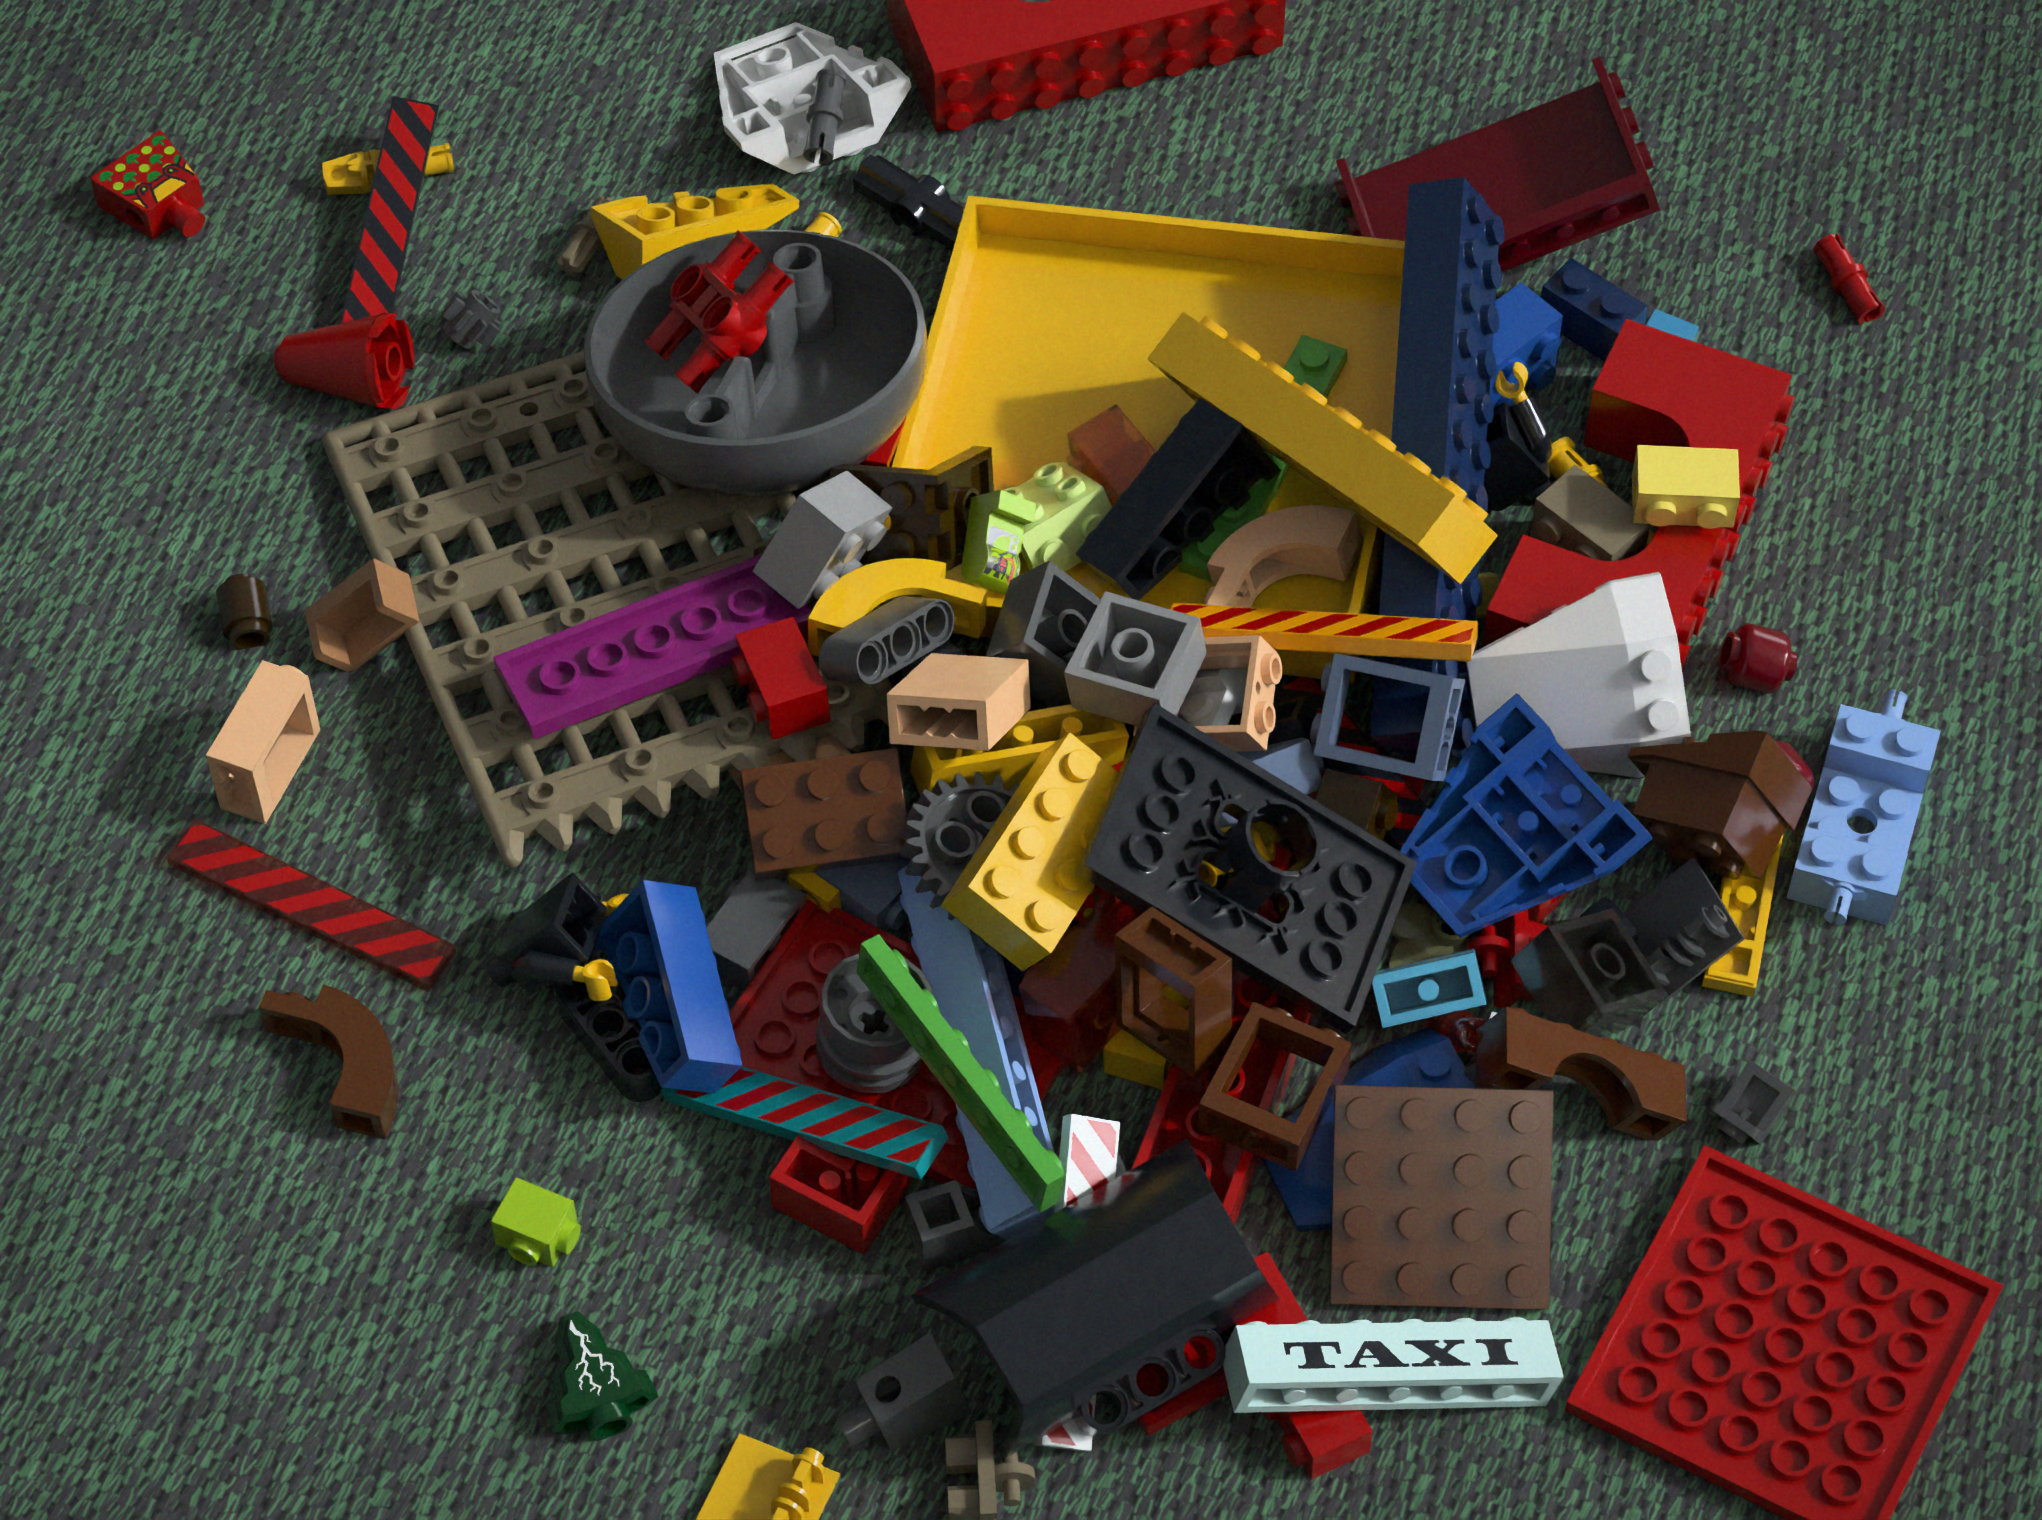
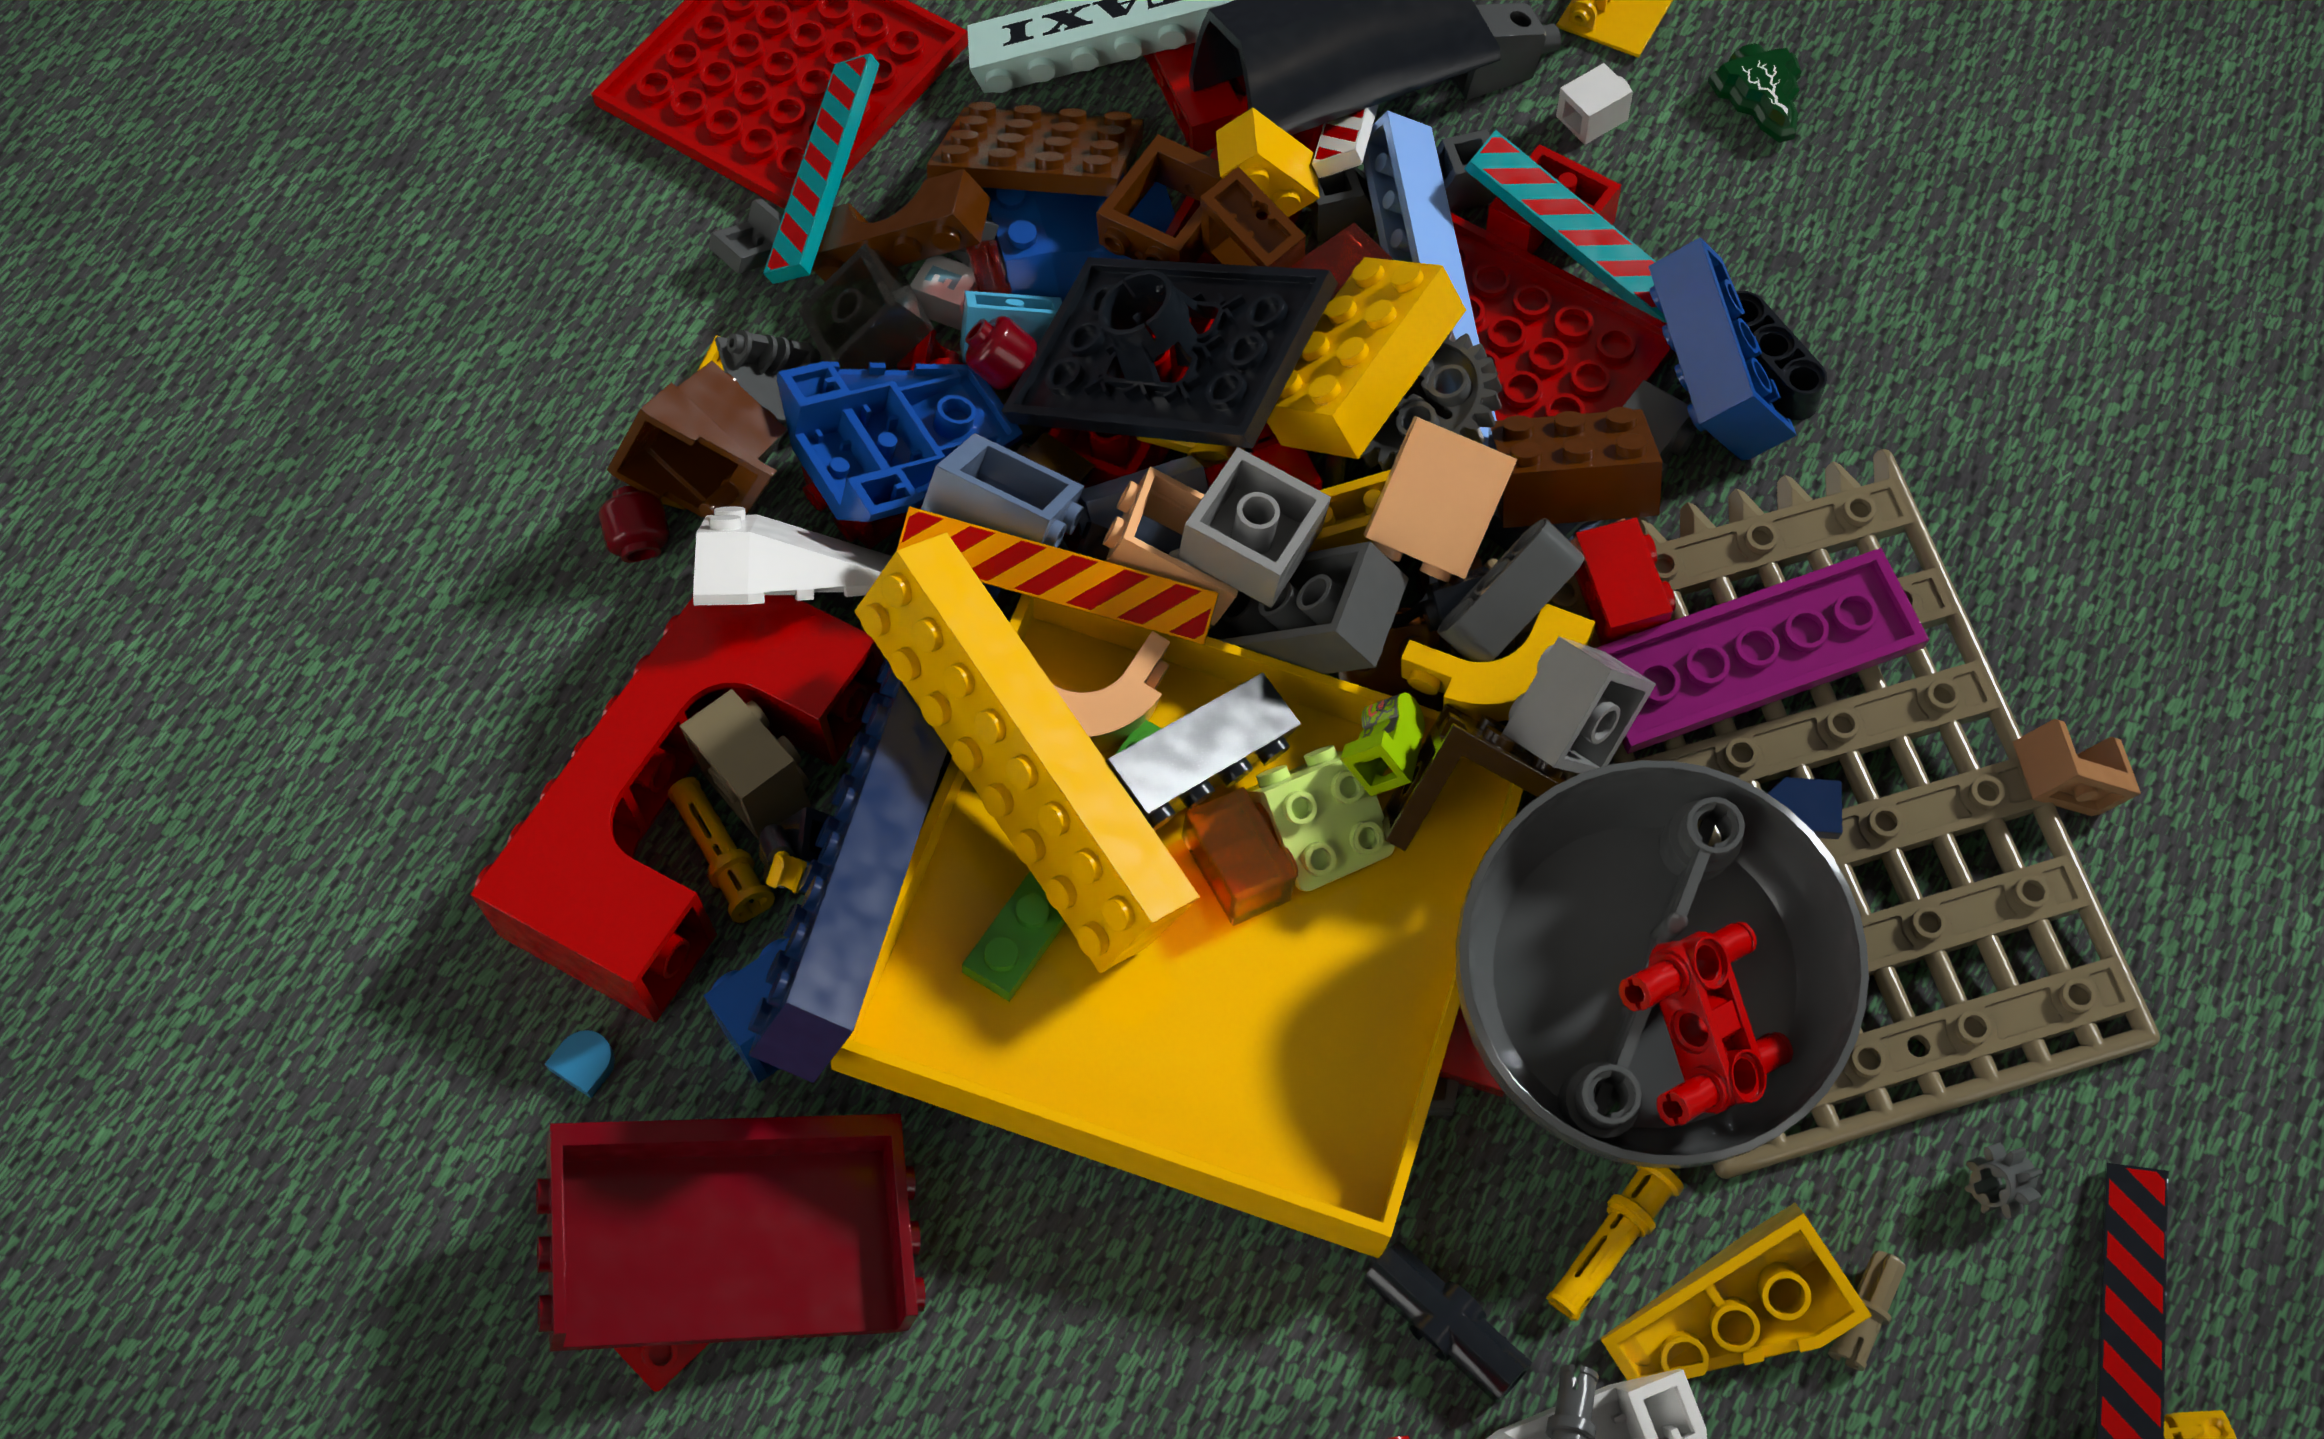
camera: 170 degrees left, 5 degrees up
clear red tile [166,819,456,992] -> none
light nougat window [206,660,320,824] -> none
dark brown brick [216,574,273,650] -> none
reddish brown arch [259,985,399,1139] -> none
red cone [274,313,414,410] -> none
black torso [486,872,629,1001] -> none
lime brick [491,1177,581,1267] -> none
dark grey wheel [816,954,933,1093] -> none
bright green plate [856,934,1065,1213] -> none
dark blue brick [1541,258,1648,362] -> none
light yellow brick [1632,445,1740,529] -> none
dark red head [1718,624,1798,694] -> none
light blue brick [1787,690,1941,926] -> none
red pin [1813,234,1886,325] -> none
none -> teal tile [763,53,880,284]
none -> dark red head [965,316,1037,390]
none -> yellow brick [1216,107,1320,217]
none -> white brick [1556,63,1633,145]
none -> dark blue tile [1767,777,1843,839]

